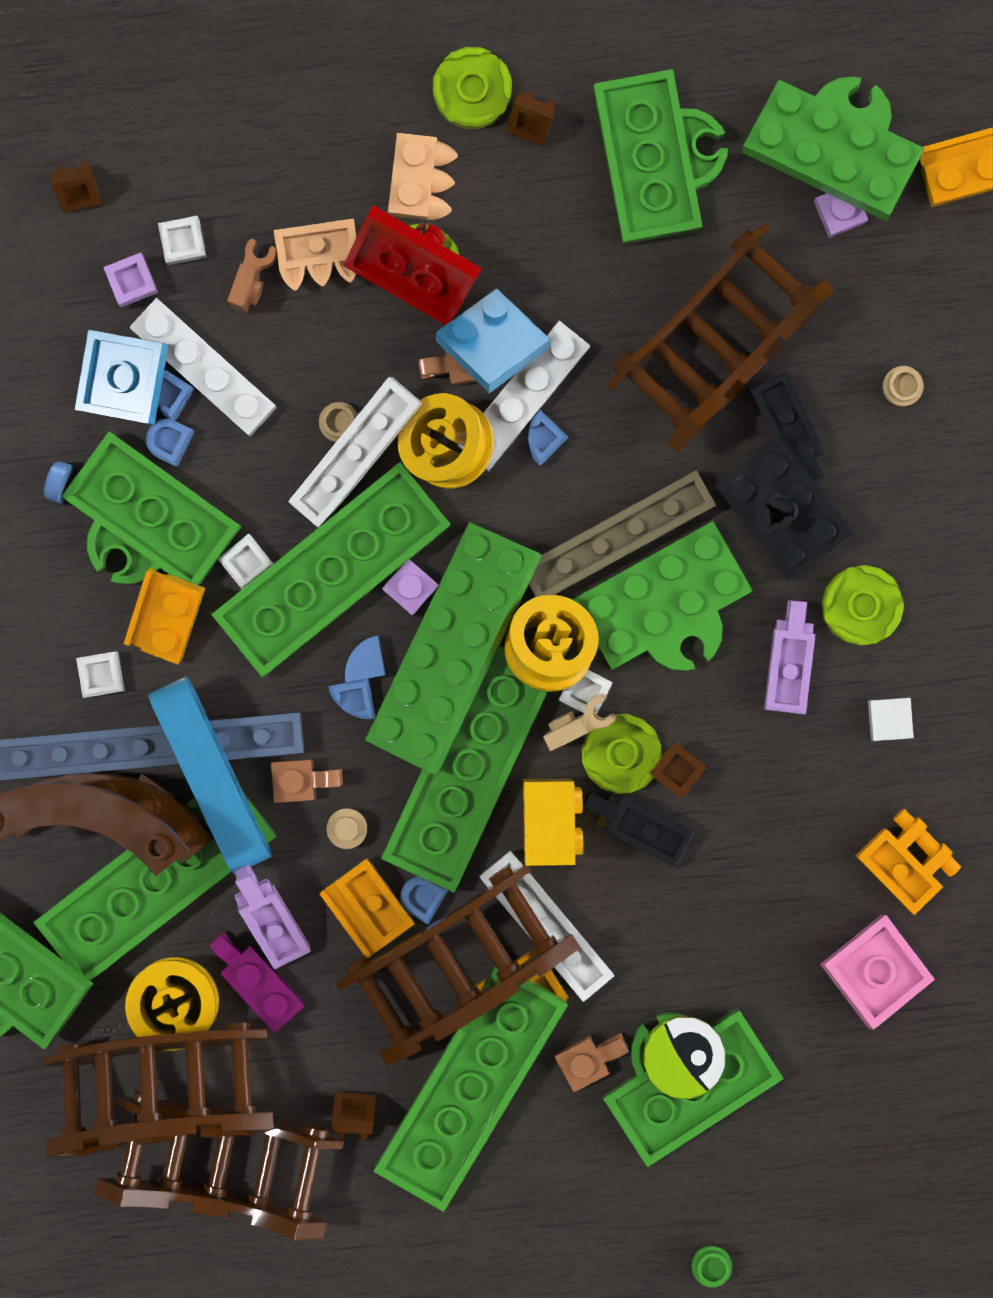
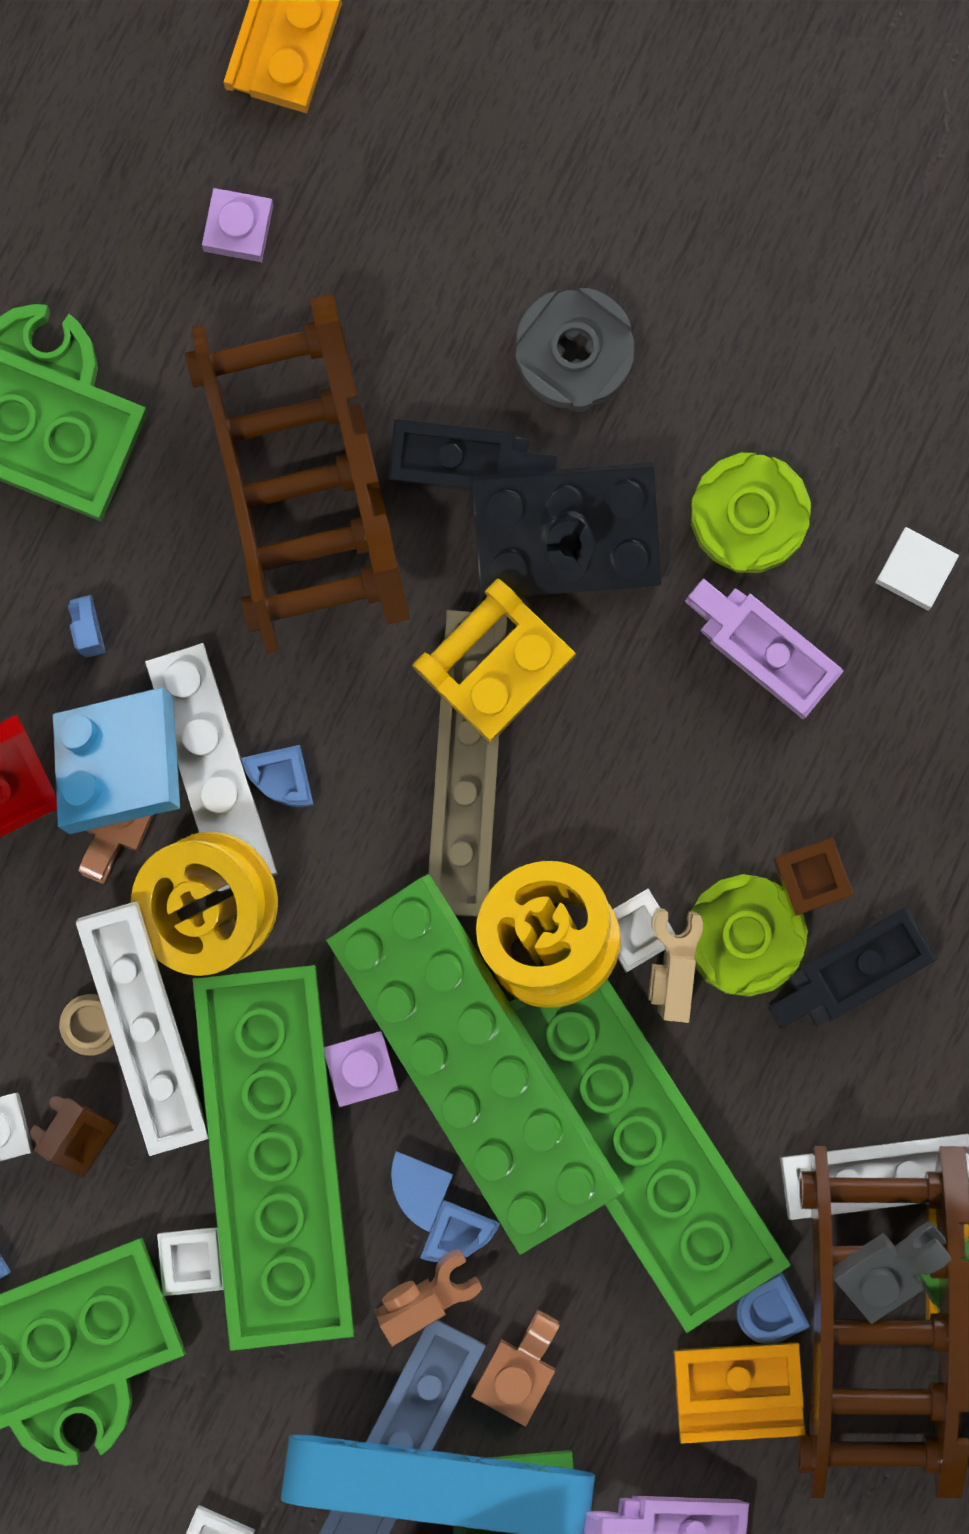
camera: 55 degrees left, 5 degrees down
light orange plate [124,567,205,665] -> none
tan plate [327,808,367,849] -> none
yellow brick [523,778,583,866] -> none
bright green plate [573,521,753,671] -> none
bright green plate [742,77,924,222] -> none
tan plate [882,366,924,407] -> none
none -> reddish brown tile [30,1096,117,1178]
none -> medium blue tile [67,595,106,658]
none -> nougat plate [375,1249,482,1347]
none -> yellow plate [412,578,576,744]
none -> dark grey plate [515,288,634,412]
none -> dark grey plate [833,1221,951,1324]

